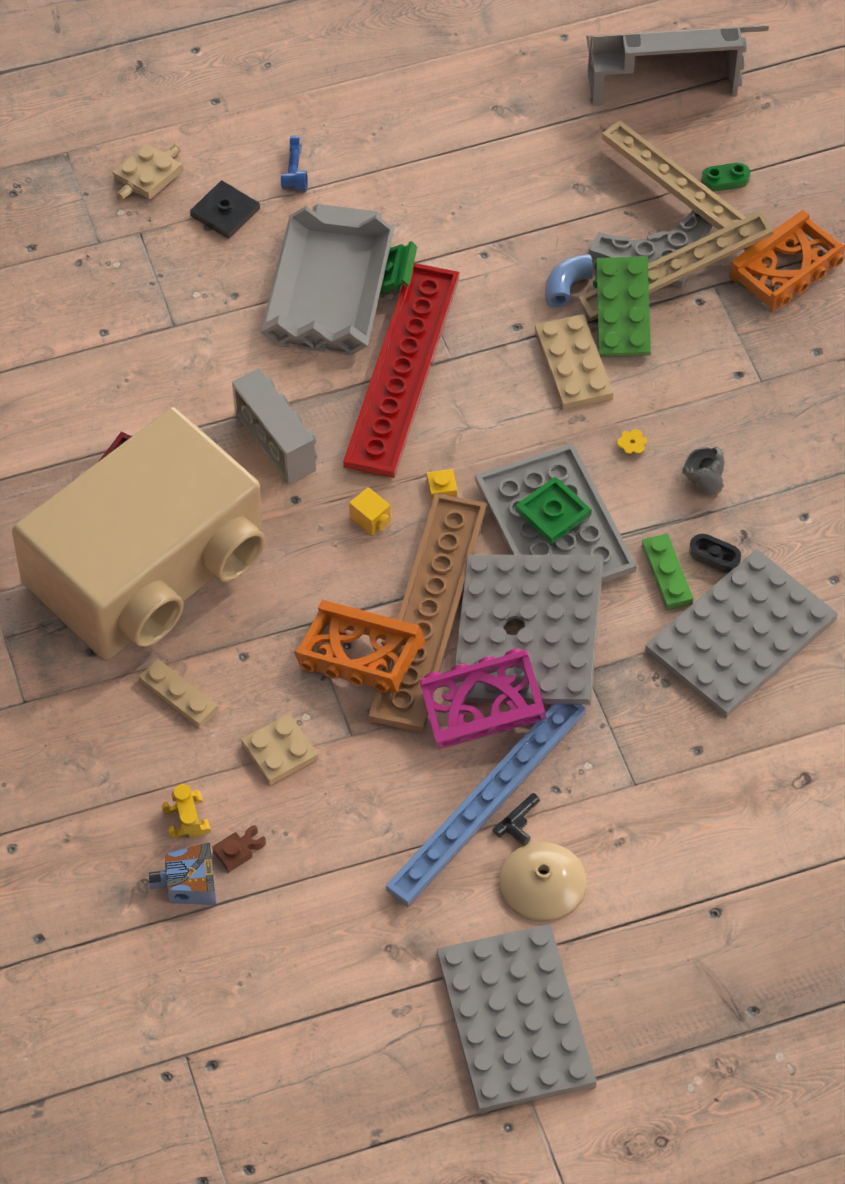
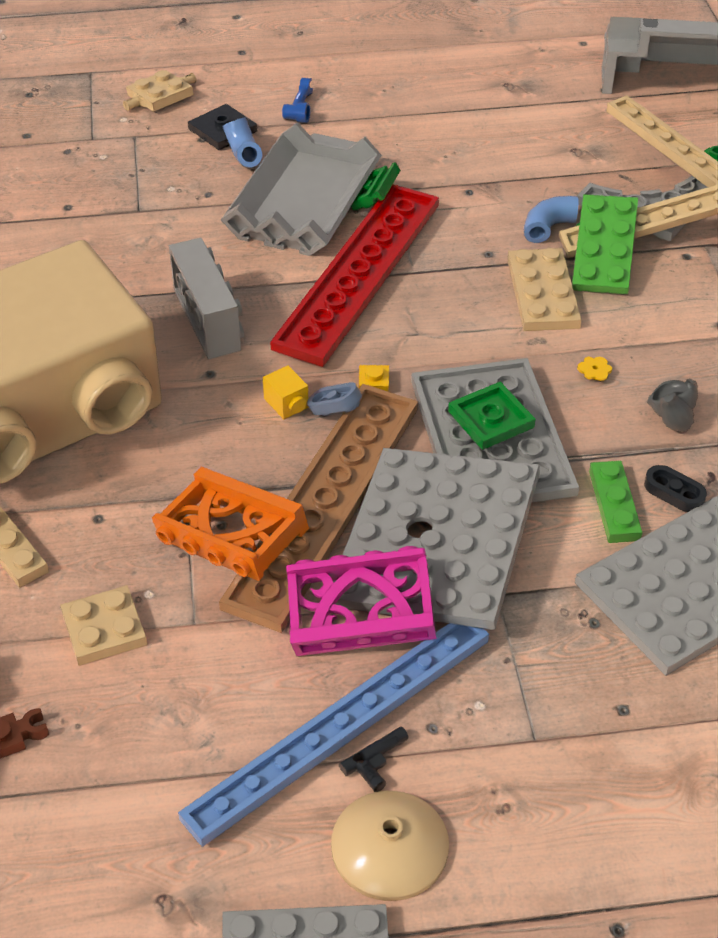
camera: 10 degrees right, 10 degrees down
none -> medium blue cylinder [222,117,262,168]
none -> sand blue plate [307,382,362,416]

